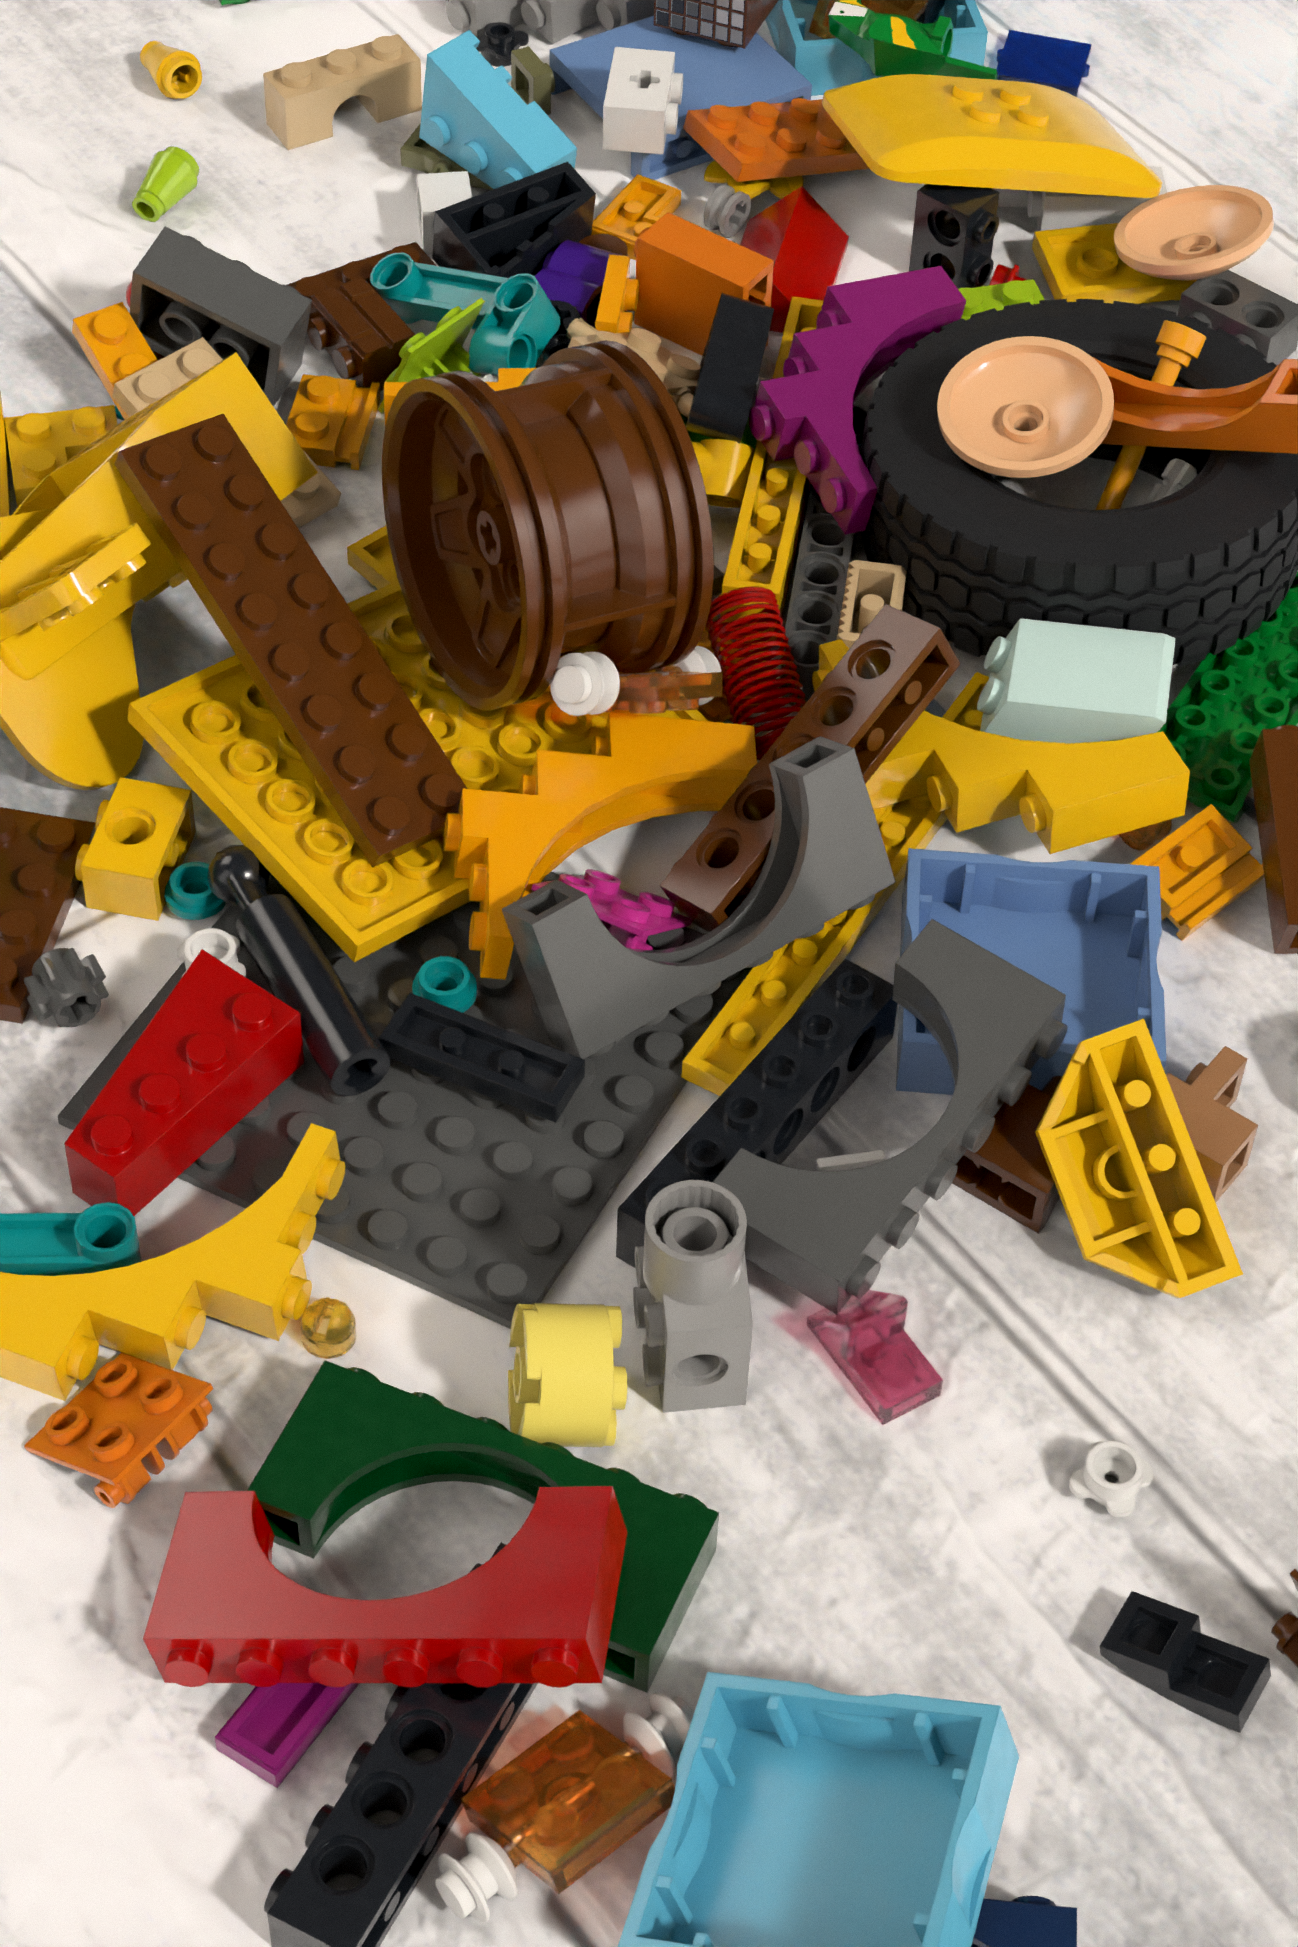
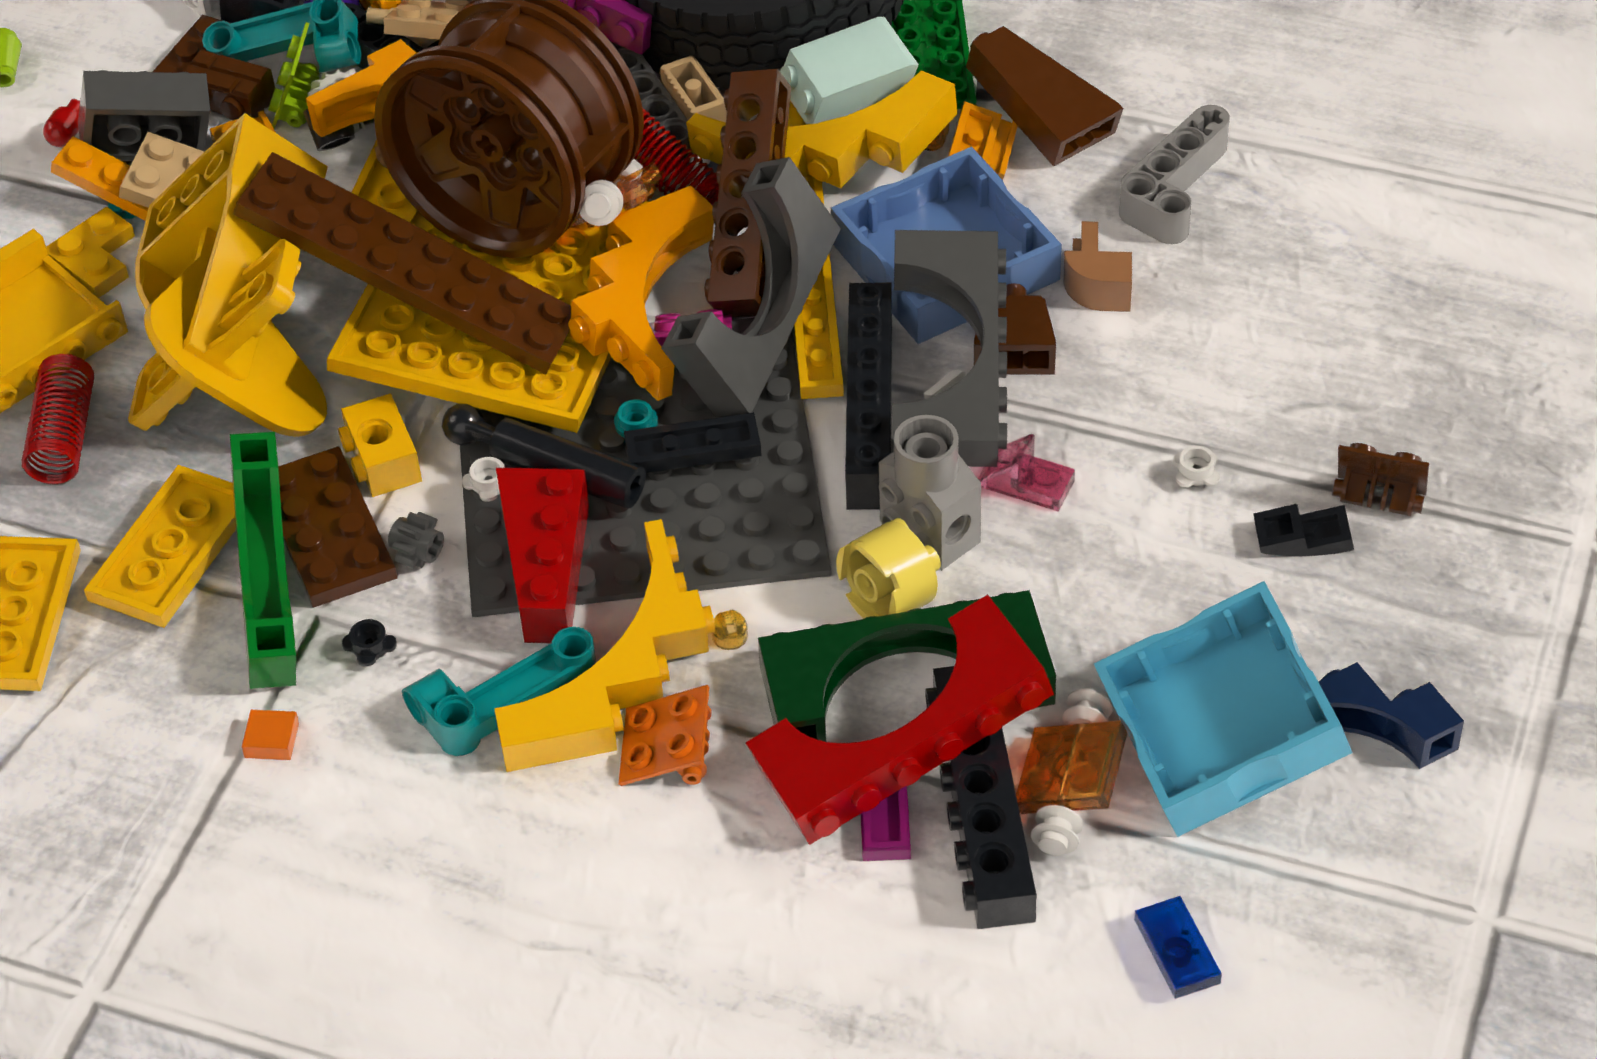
camera: 30 degrees left, 0 degrees up
teal plate [165,861,226,920] -> none
yellow wedge [1035,1019,1243,1299] -> none

